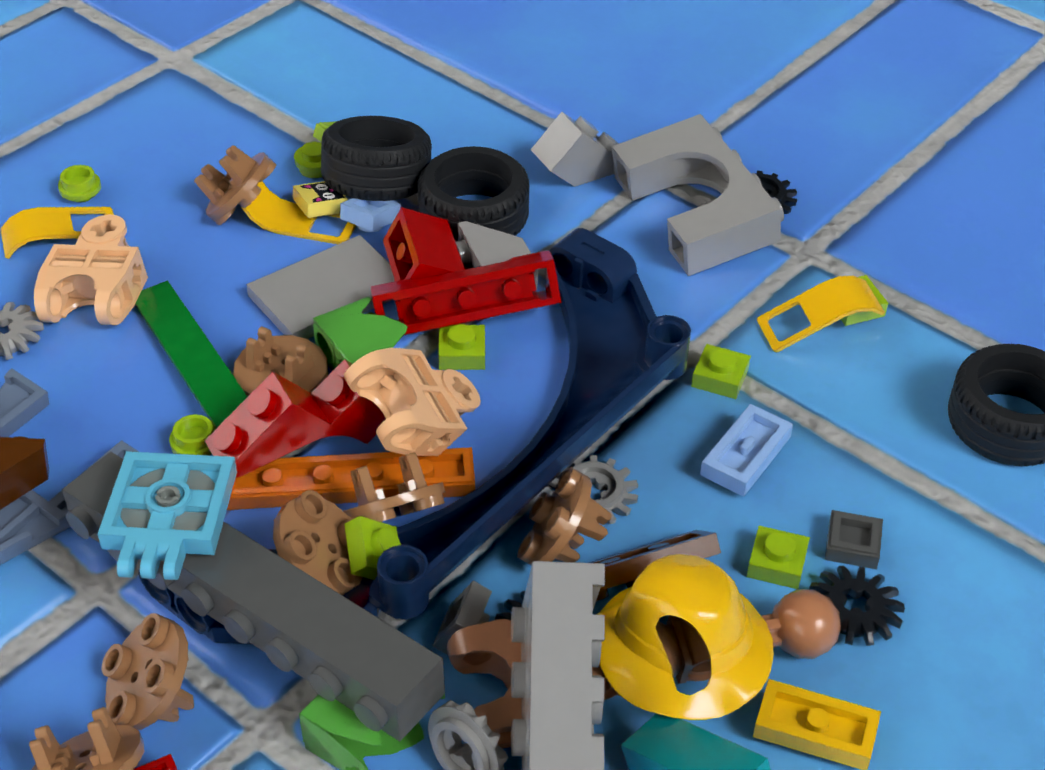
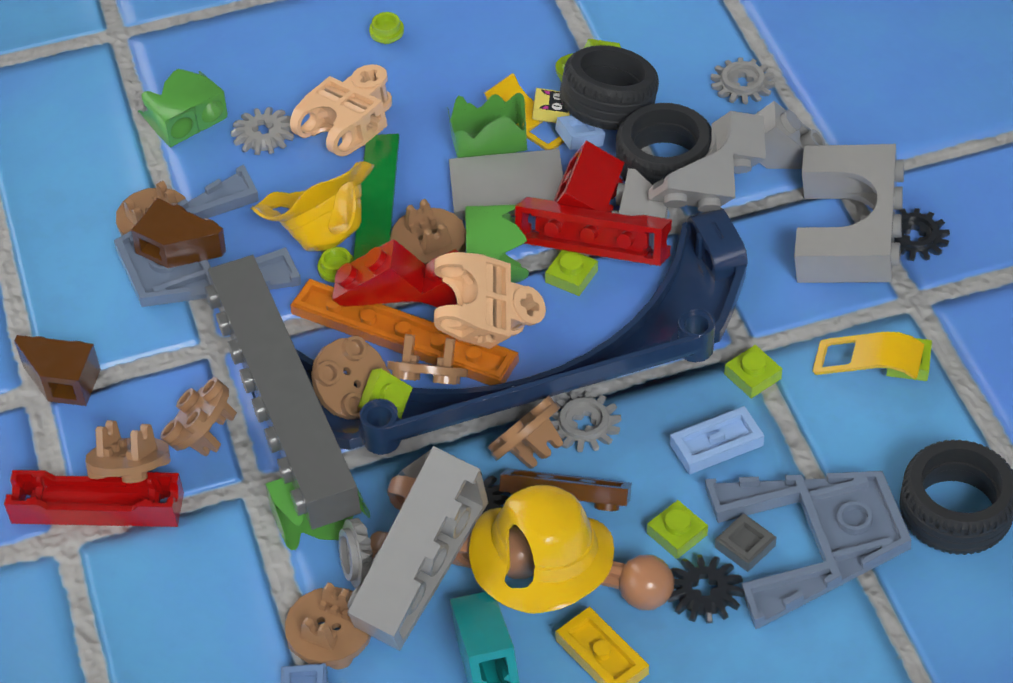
camera: 35 degrees right, 5 degrees up
yellow piece [0,207,114,259] -> none
medium azure piece [97,451,237,580] -> none
medium nougat plate [194,145,276,225] -> none
none -> yellow piece [250,161,374,252]
none -> bright green piece [447,93,527,158]
none -> light grey arch [649,111,766,212]
none -> sand blue wing [705,471,911,629]
none -> light grey gear [711,58,776,104]

